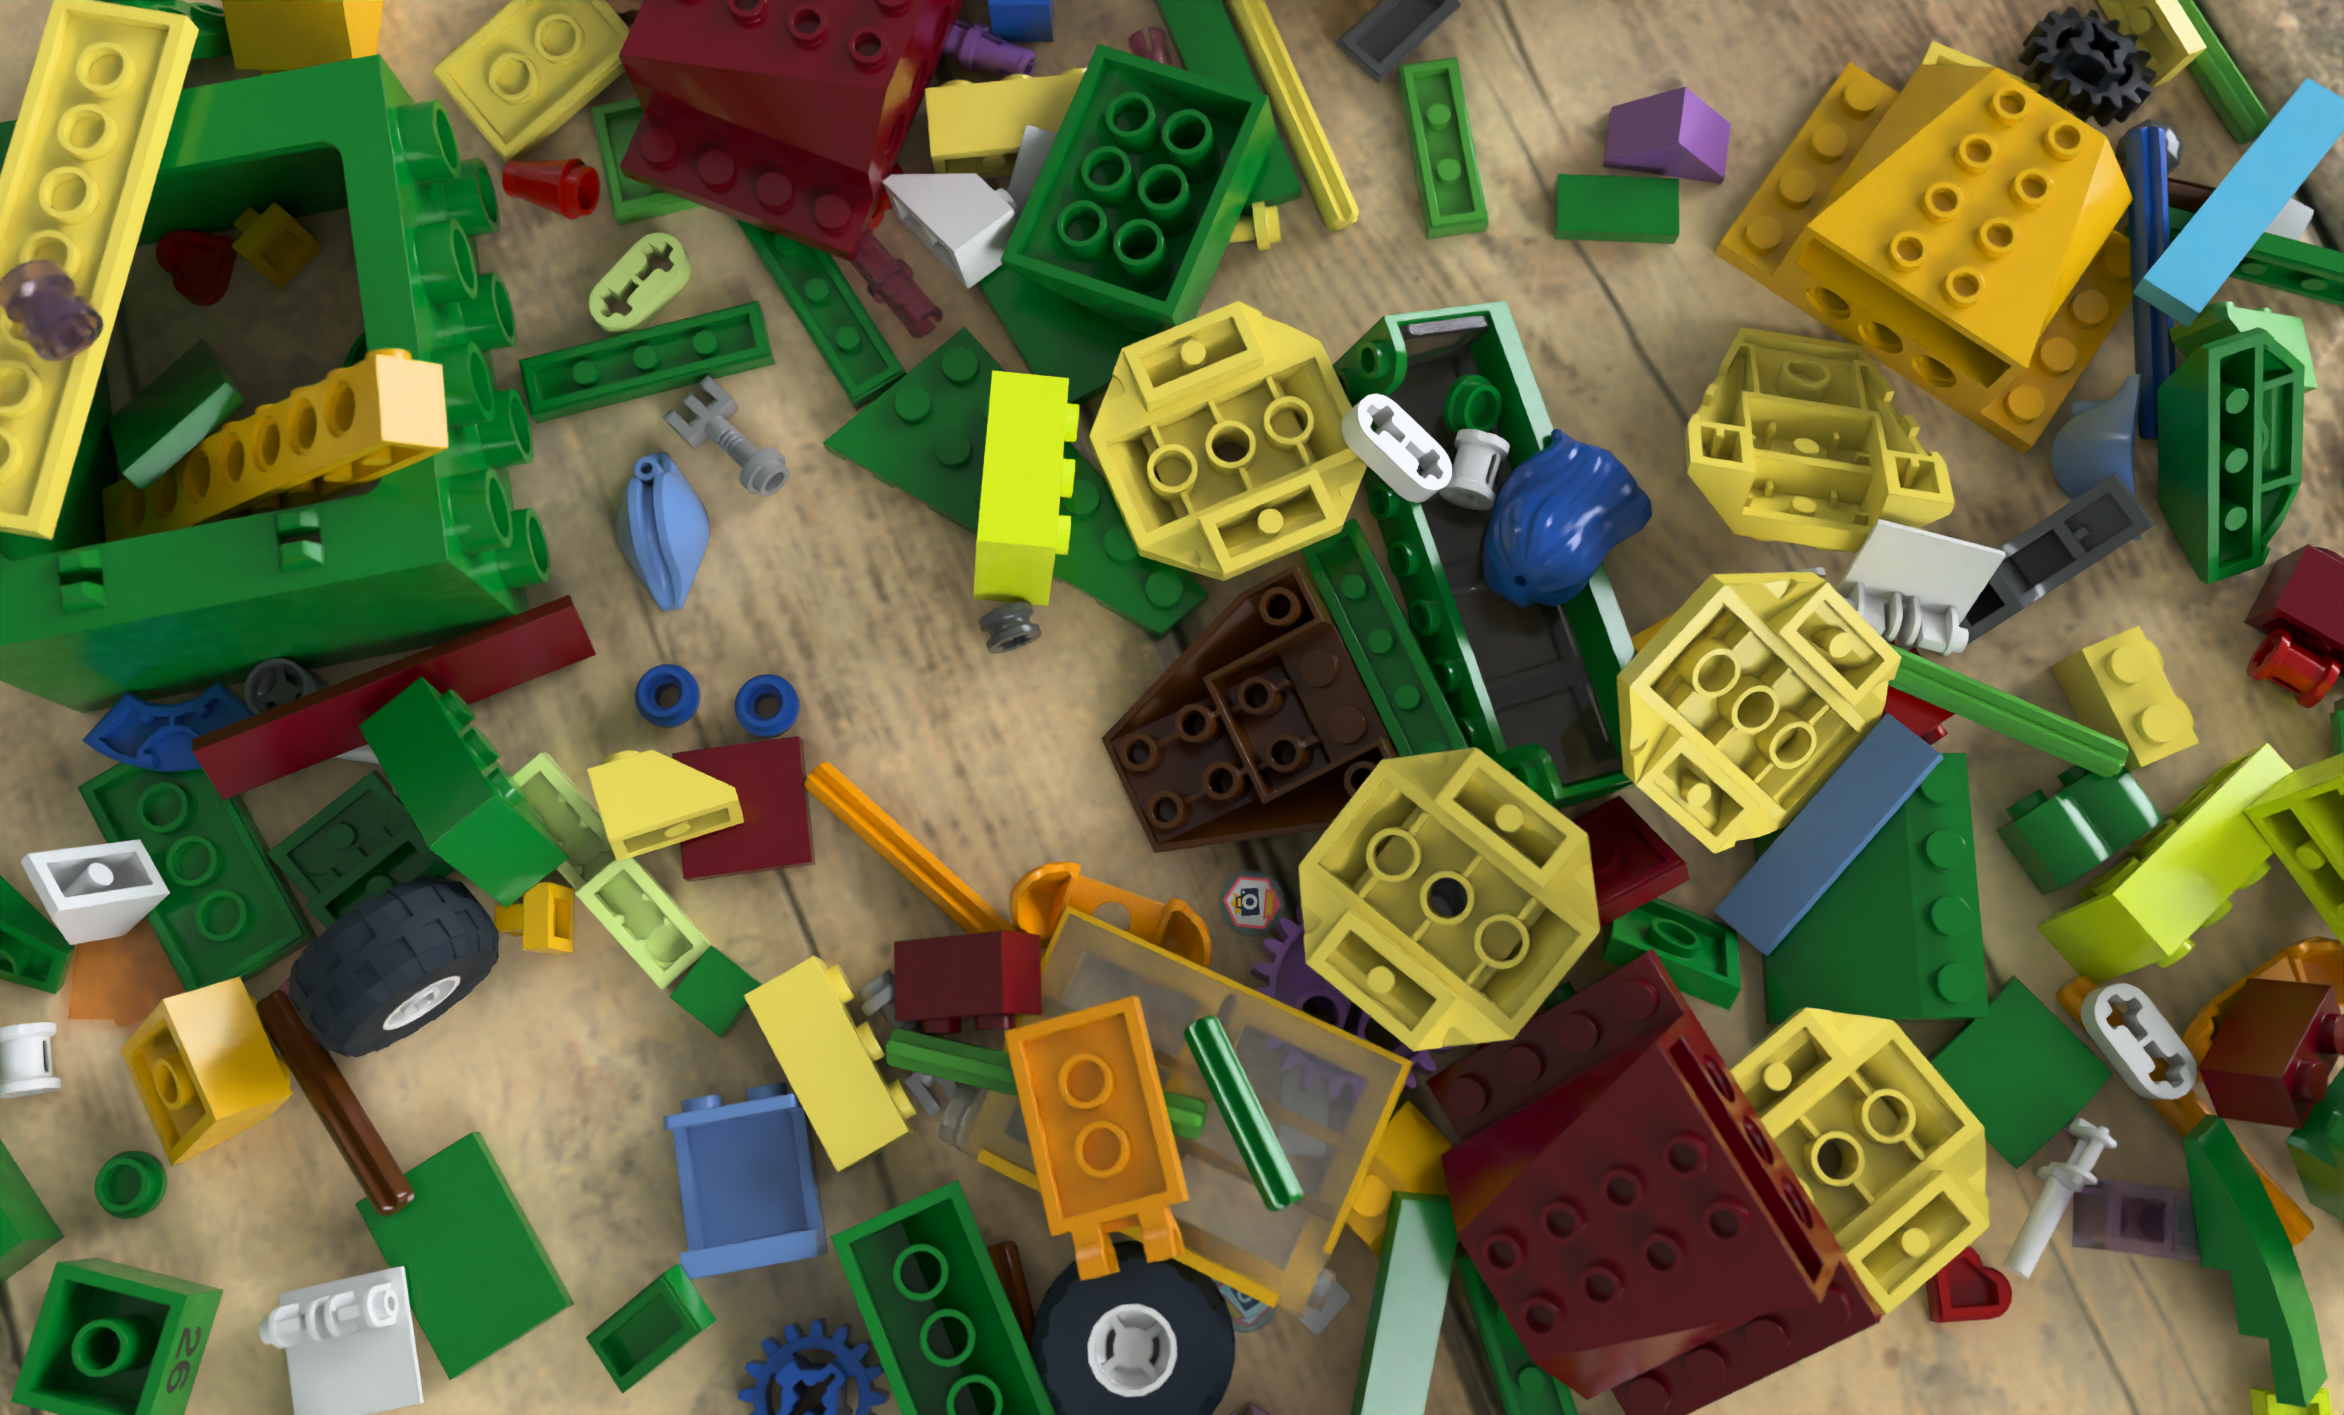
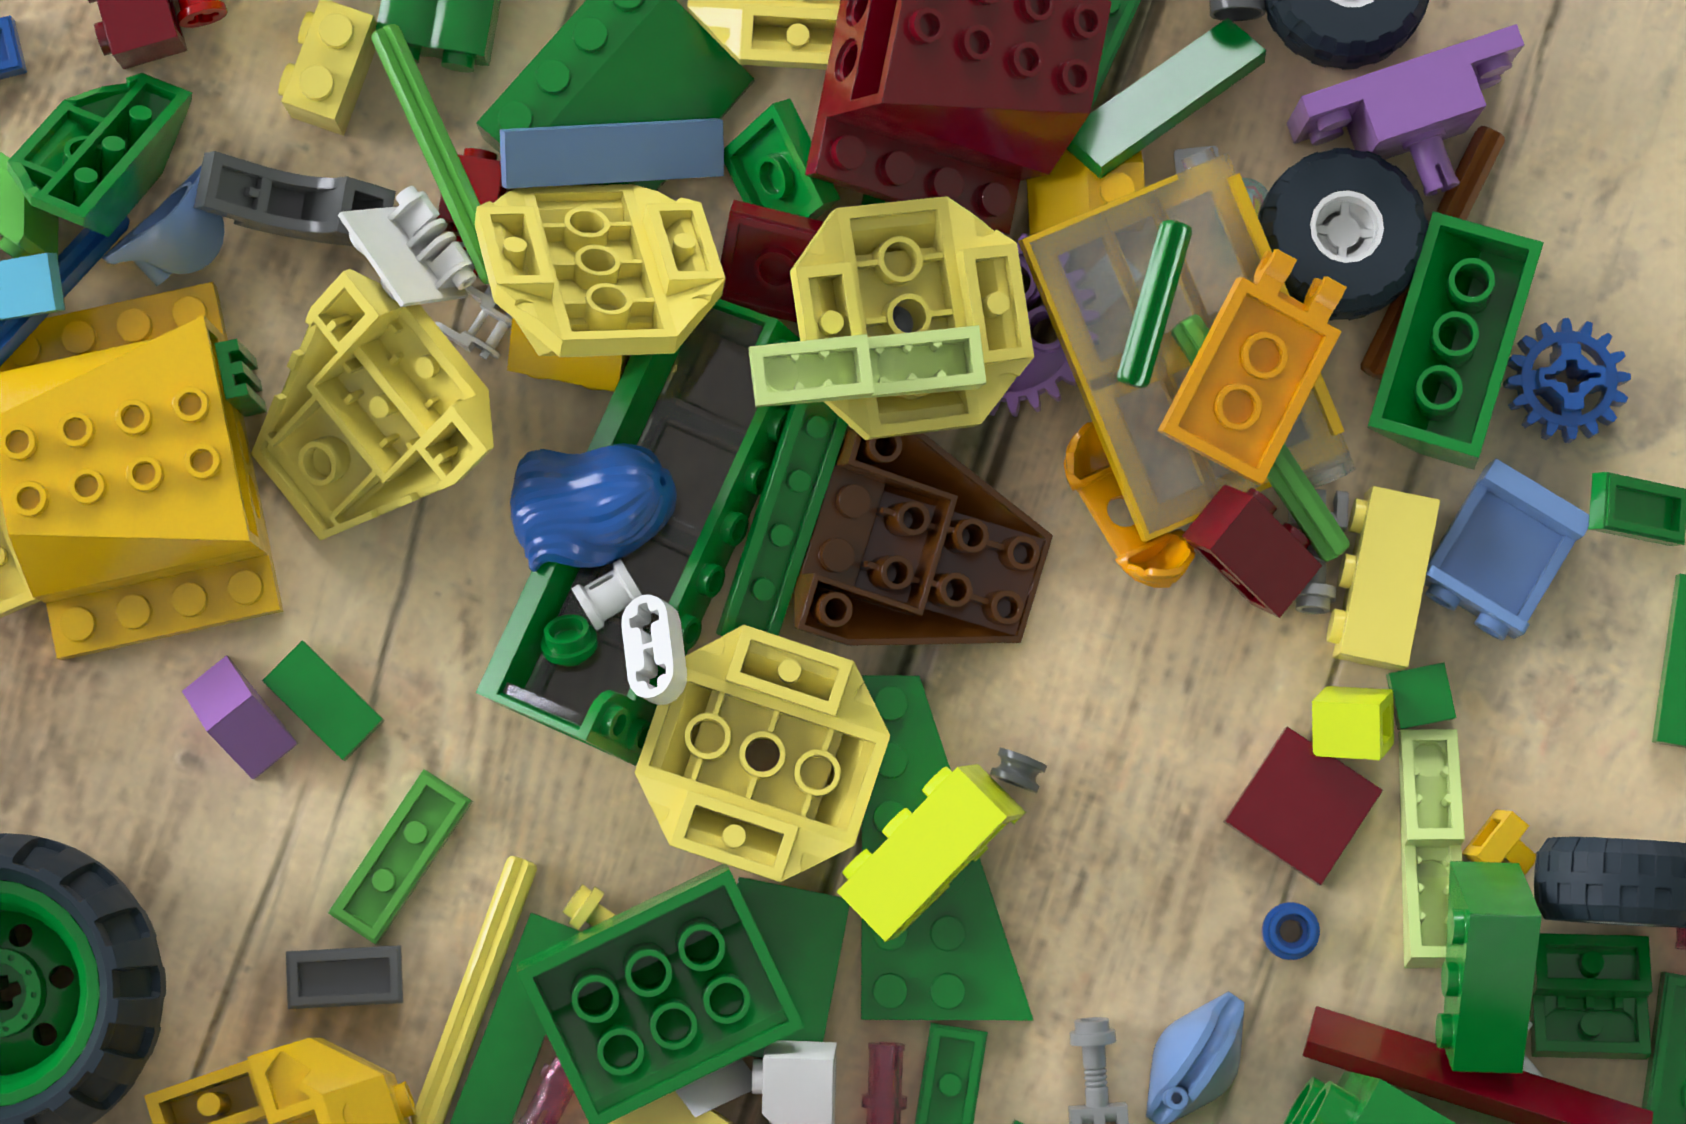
camera: 140 degrees left, 5 degrees up
light yellow slope [587,749,744,862] -> none
blue plate [735,674,800,738] -> none
light orange axle [804,761,1047,968] -> none
tile [1219,870,1284,937] -> none
none -> green tile [214,339,267,417]
none -> yellowish green slope [748,325,987,407]
none -> neon yellow panel [1312,686,1394,760]

